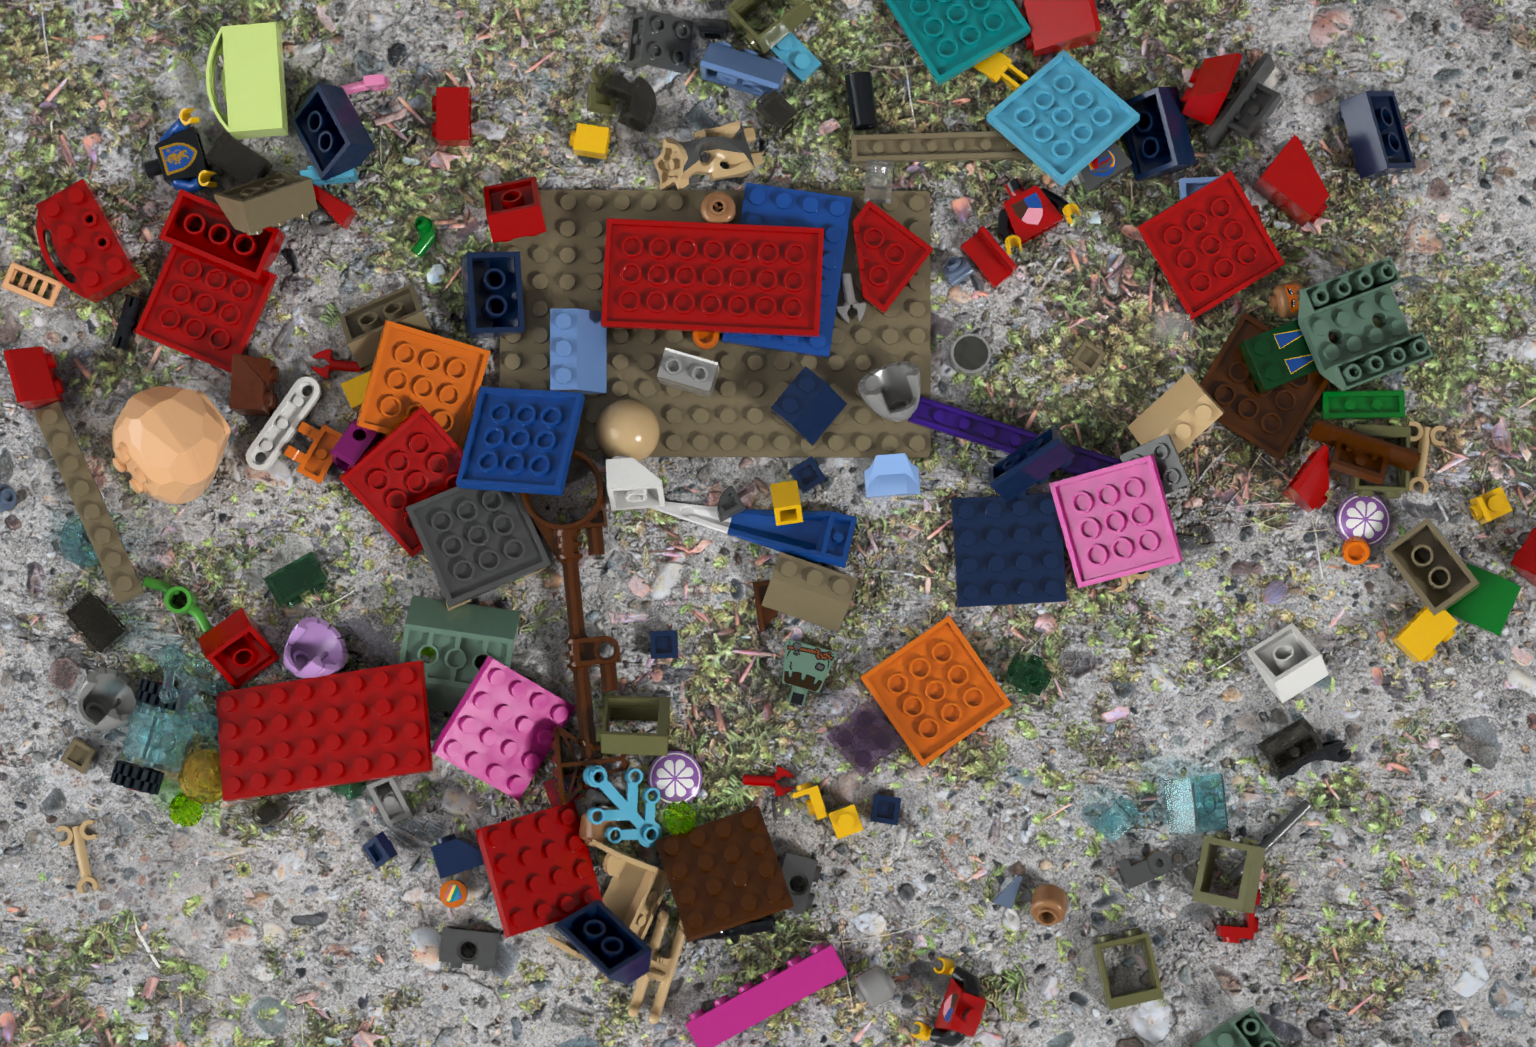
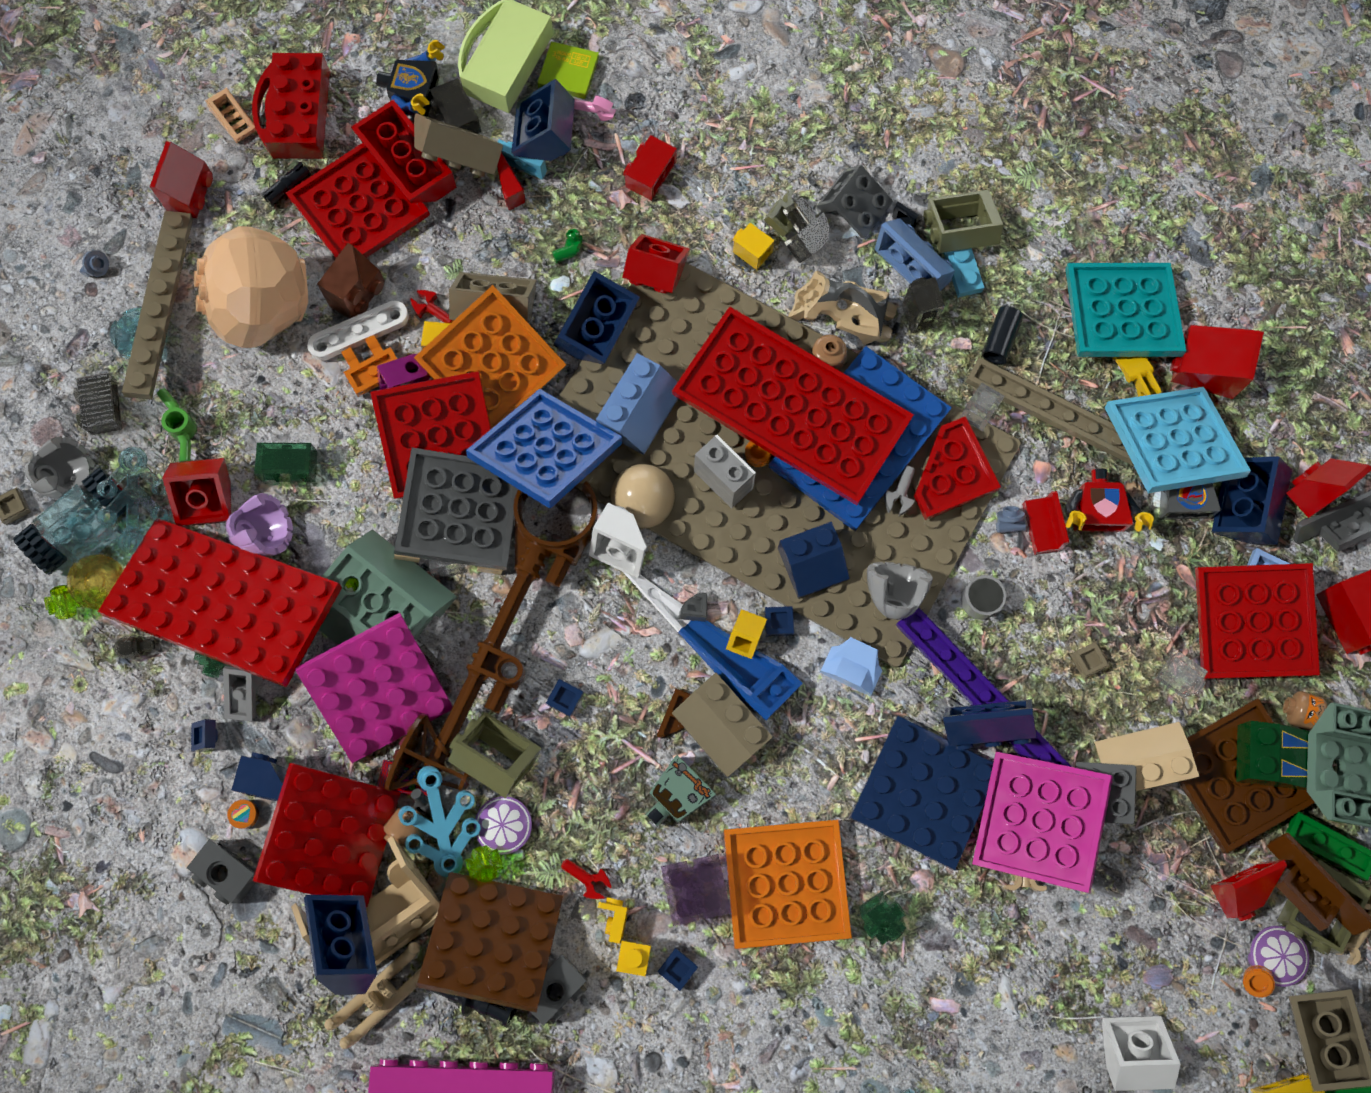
camera: 25 degrees right, 10 degrees down
none -> lime tile [537,41,599,99]

